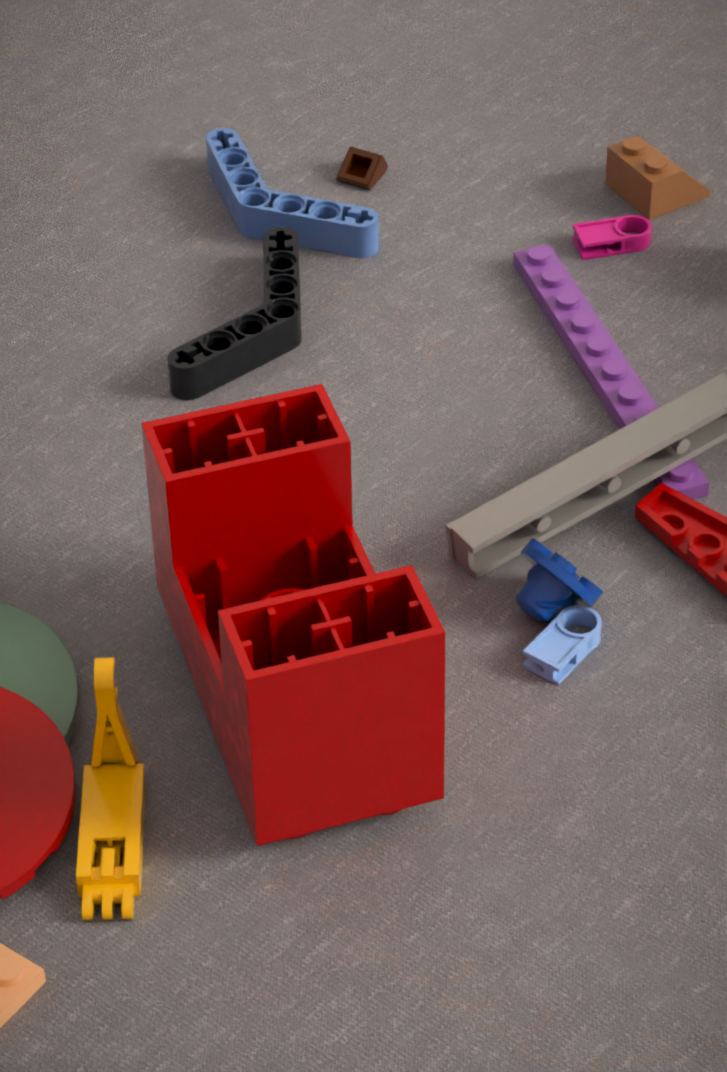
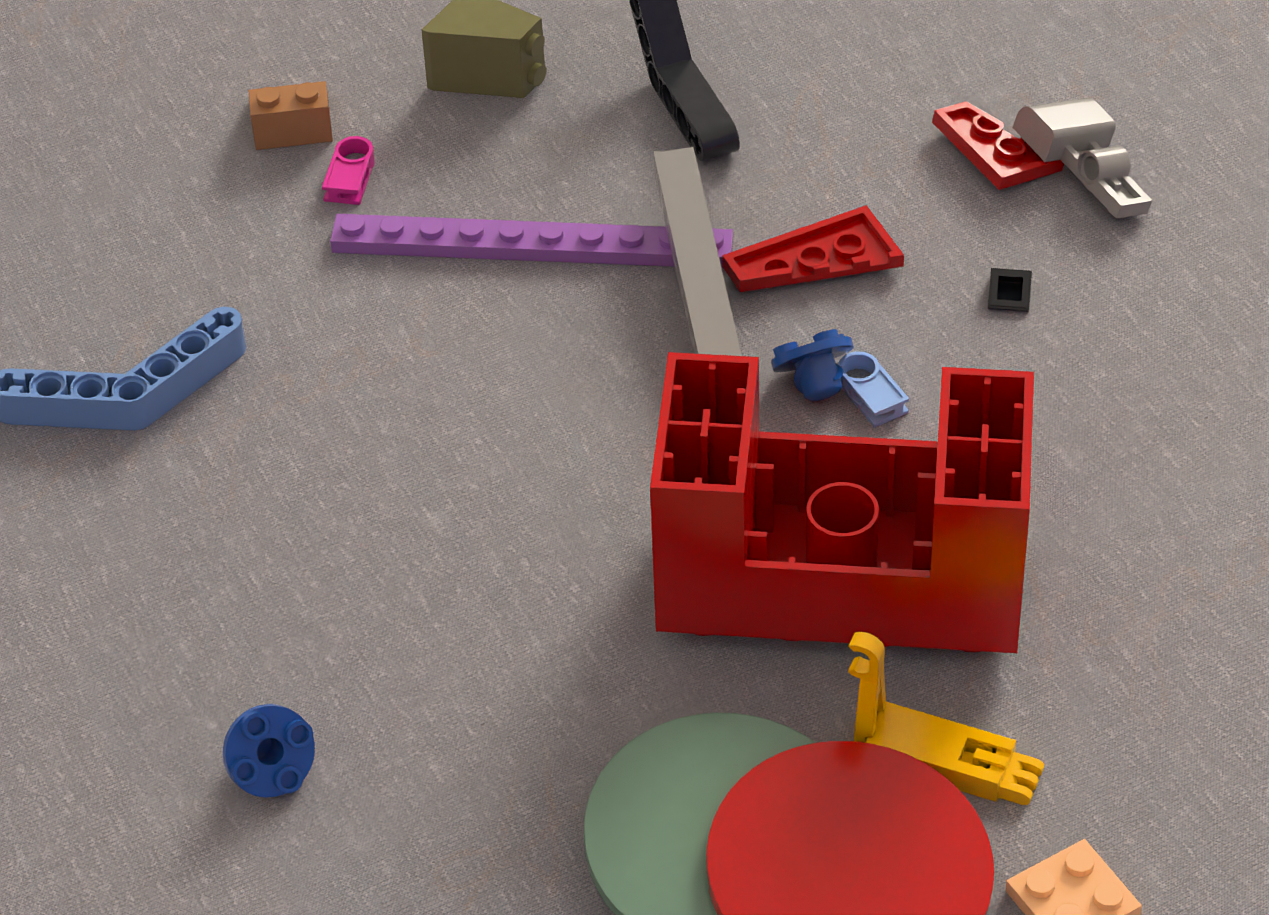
camera: 65 degrees left, 5 degrees up
black beam [168,227,302,401] -> none
reddish brown slope [336,147,388,190] -> none

